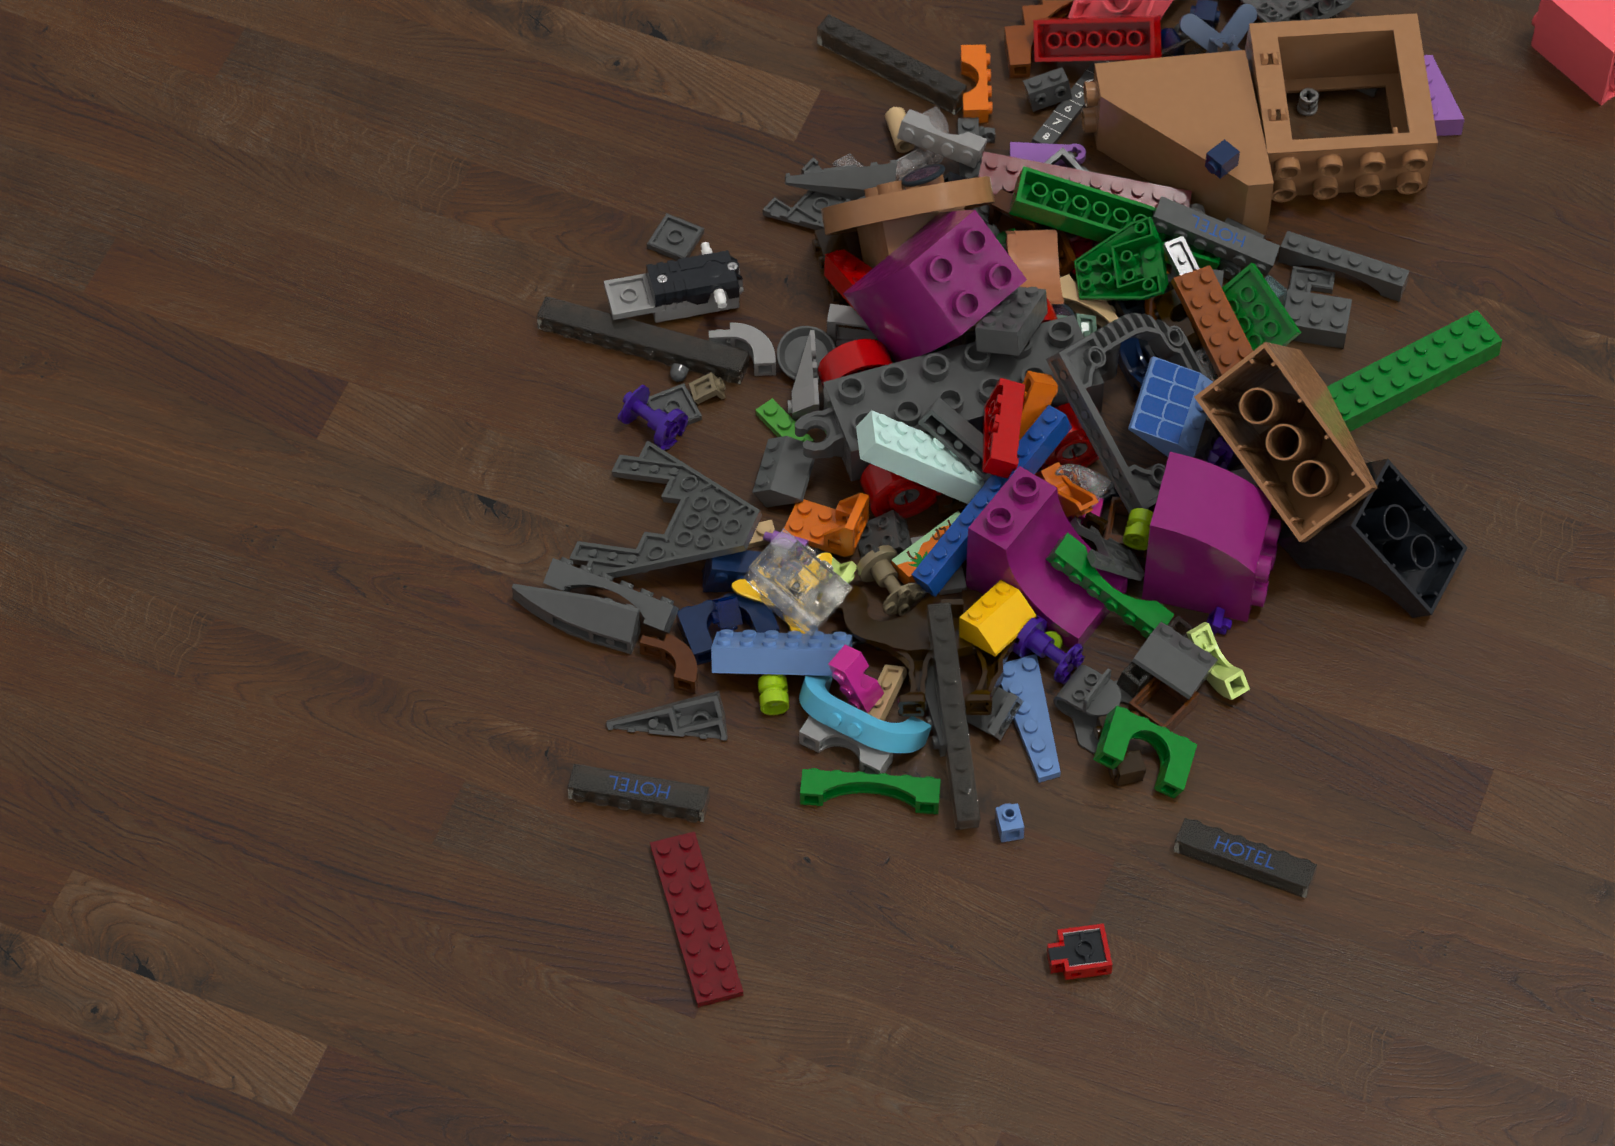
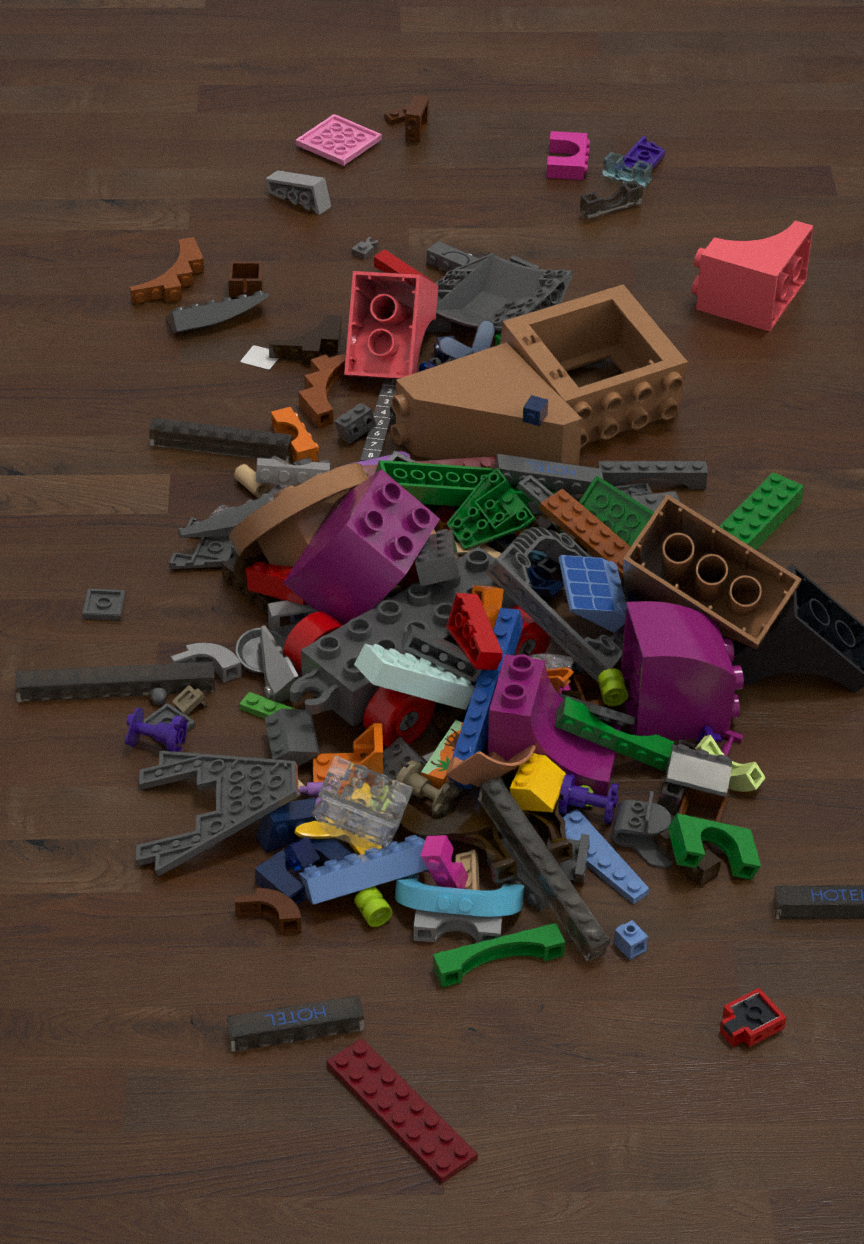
camera: 25 degrees left, 15 degrees down
dark grey wedge [512,584,641,654] -> none
dark grey arch [543,557,679,633] -> none
piece [604,242,744,323] -> none
dark grey wedge [606,691,728,740] -> none
wheel [902,164,945,187] -> none
red brick [1033,15,1162,62] -> none
none -> nougat panel [446,744,536,787]
none -> magenta piece [721,730,744,756]

